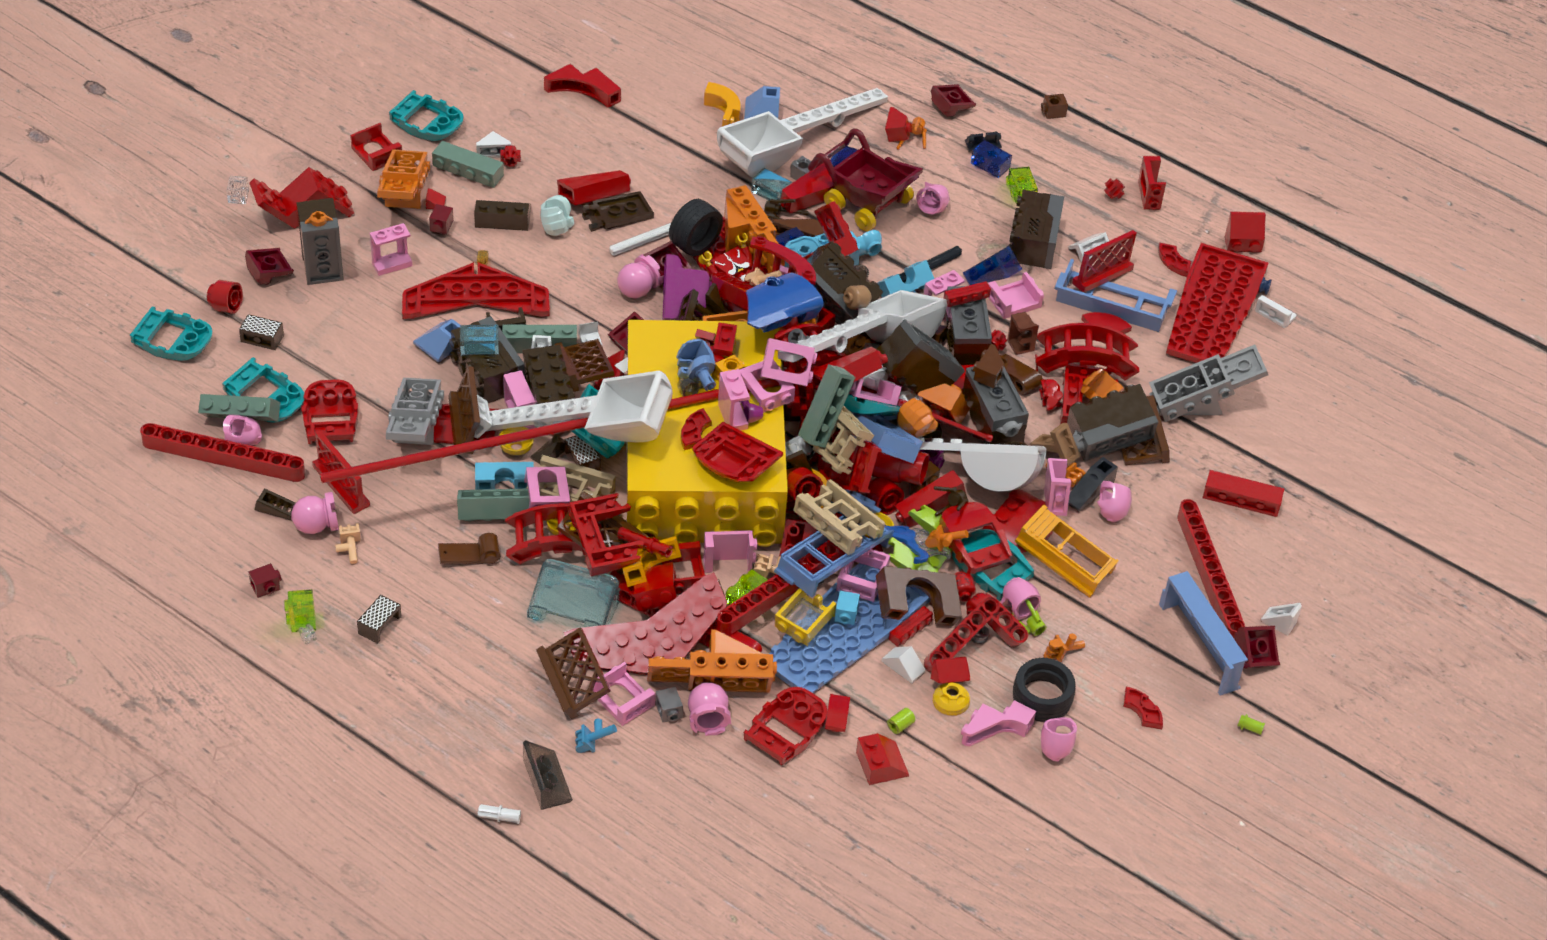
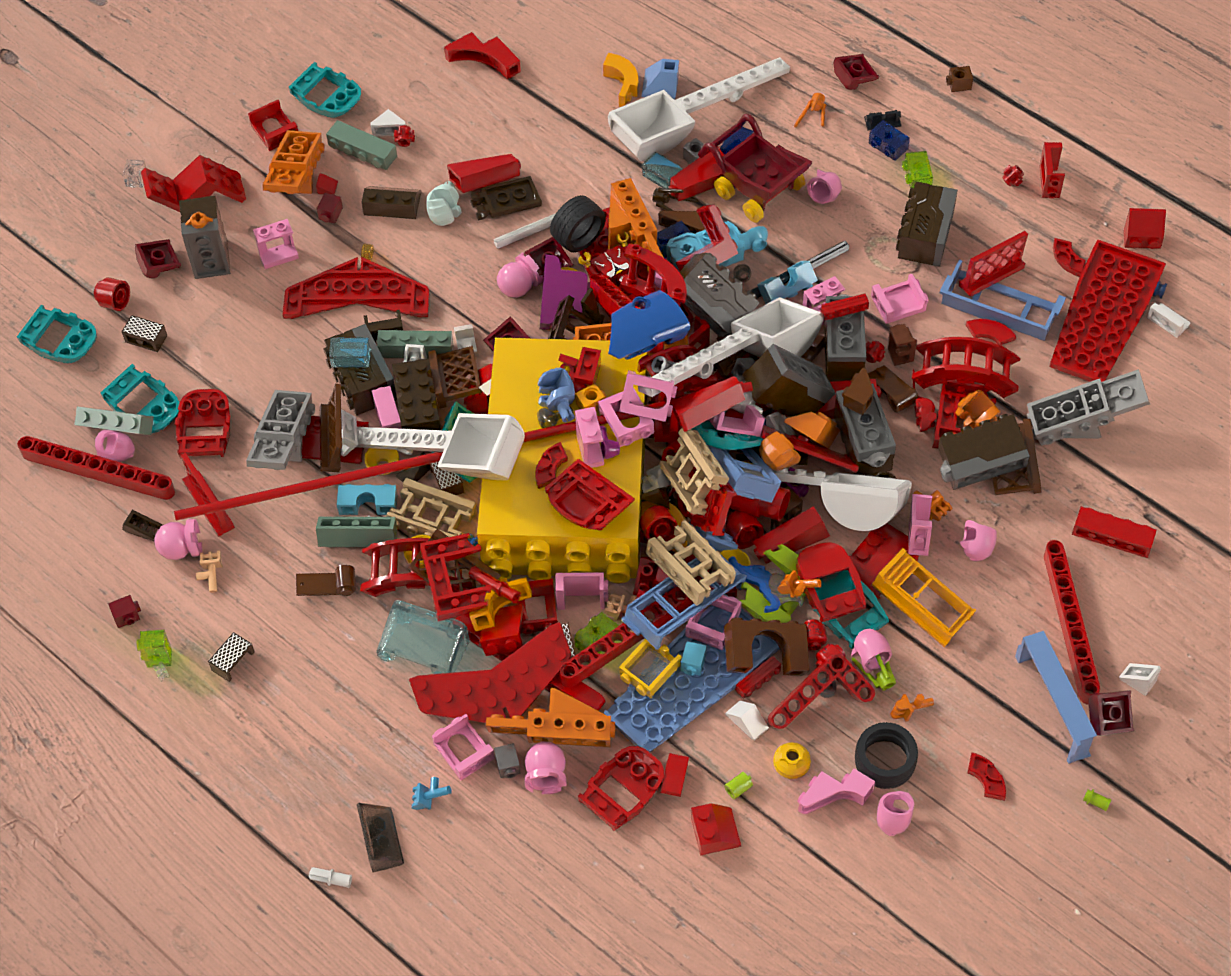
camera: 10 degrees right, 10 degrees up
medium blue slope [413,319,462,362] -> none
bright pink panel [524,467,570,508] -> none
reddish brown fence [536,627,611,720] -> none
light nougat arm [745,267,782,286] -> none
sand green brick [798,364,855,448] -> none
medium nougat head [843,285,871,310] -> none
red slope [885,107,912,142] -> none
red slope [930,657,970,684] -> none
dark brown plant [934,486,969,516] -> none
clear blue slope [963,246,1022,285] -> none
medium nougat bracket [1030,423,1080,466] -> none
white panel [1068,232,1109,262] -> none
black slope [1068,457,1118,512] -> none

